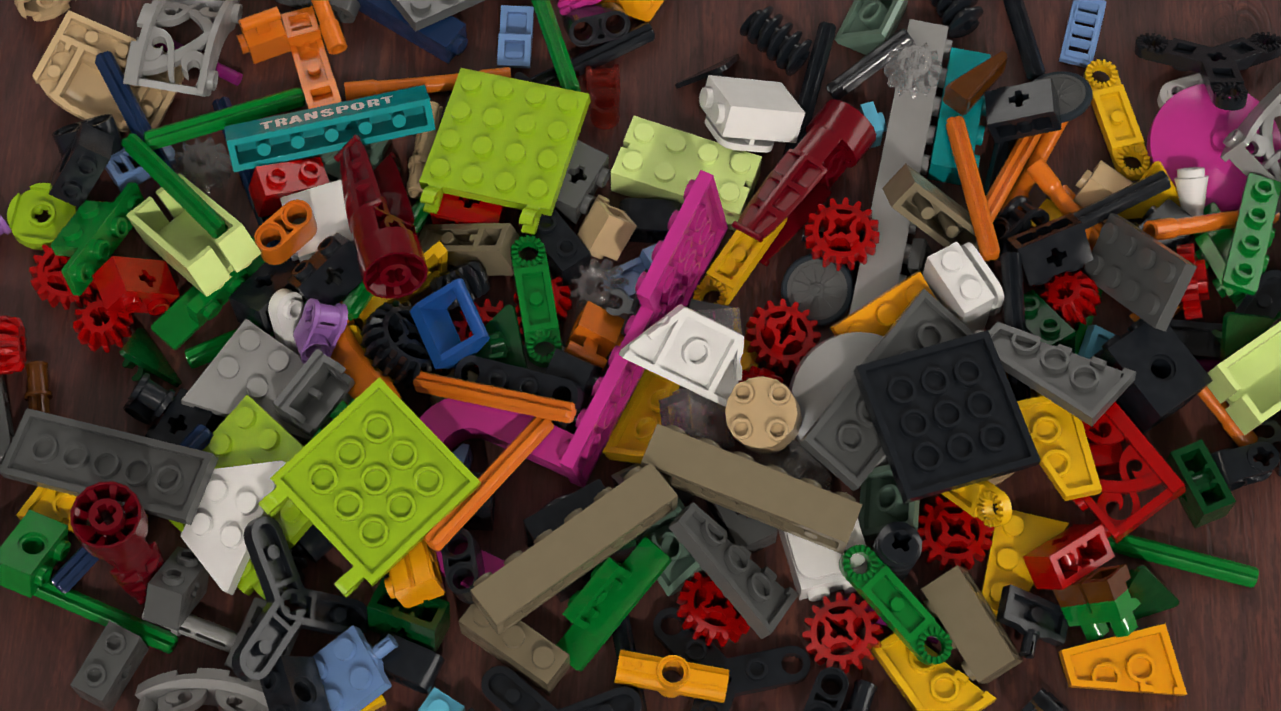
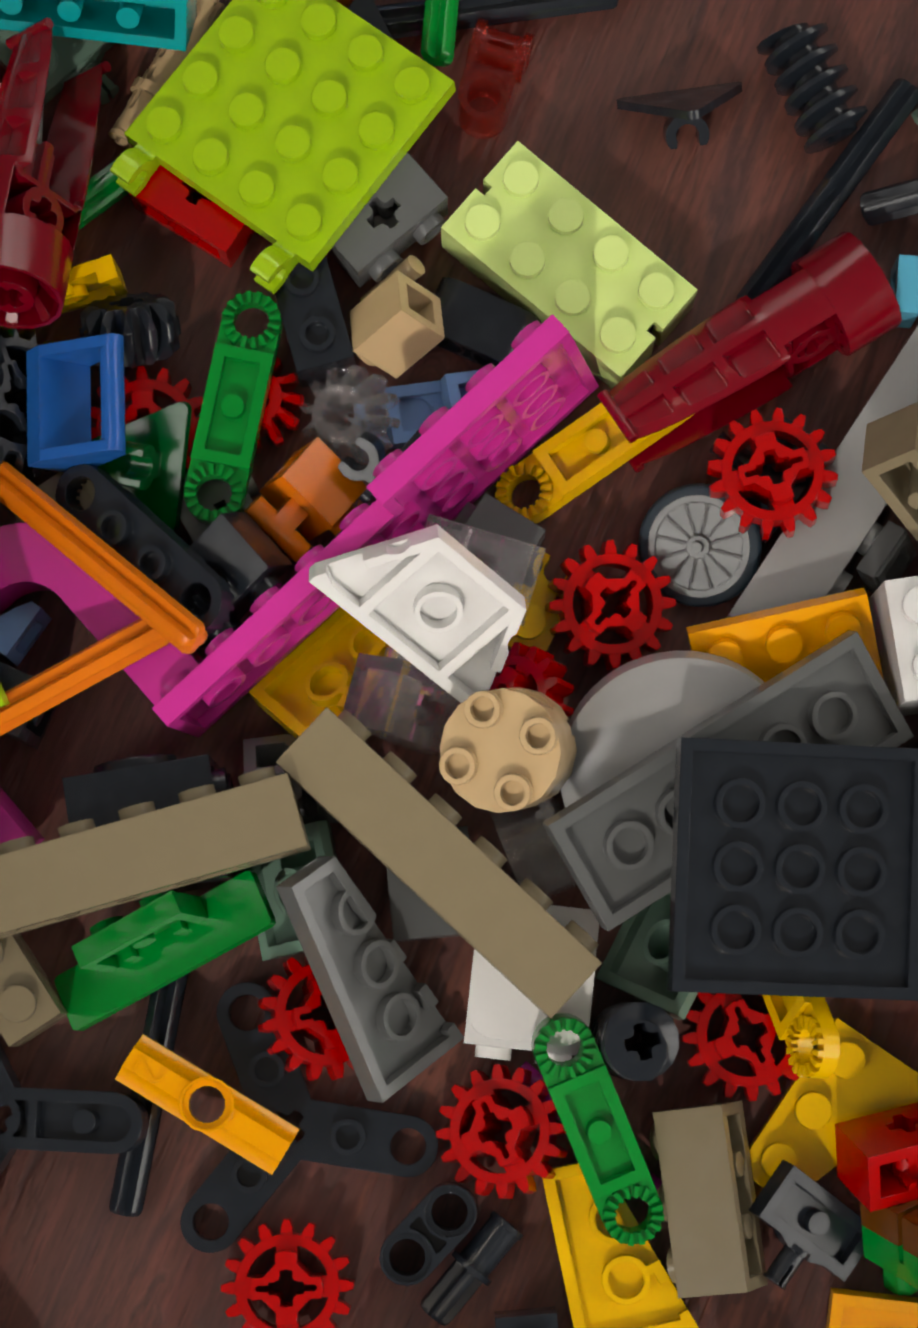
camera: 25 degrees right, 15 degrees up
dark tan slope [418,223,528,276] -> none
white brick [699,75,805,153] -> none

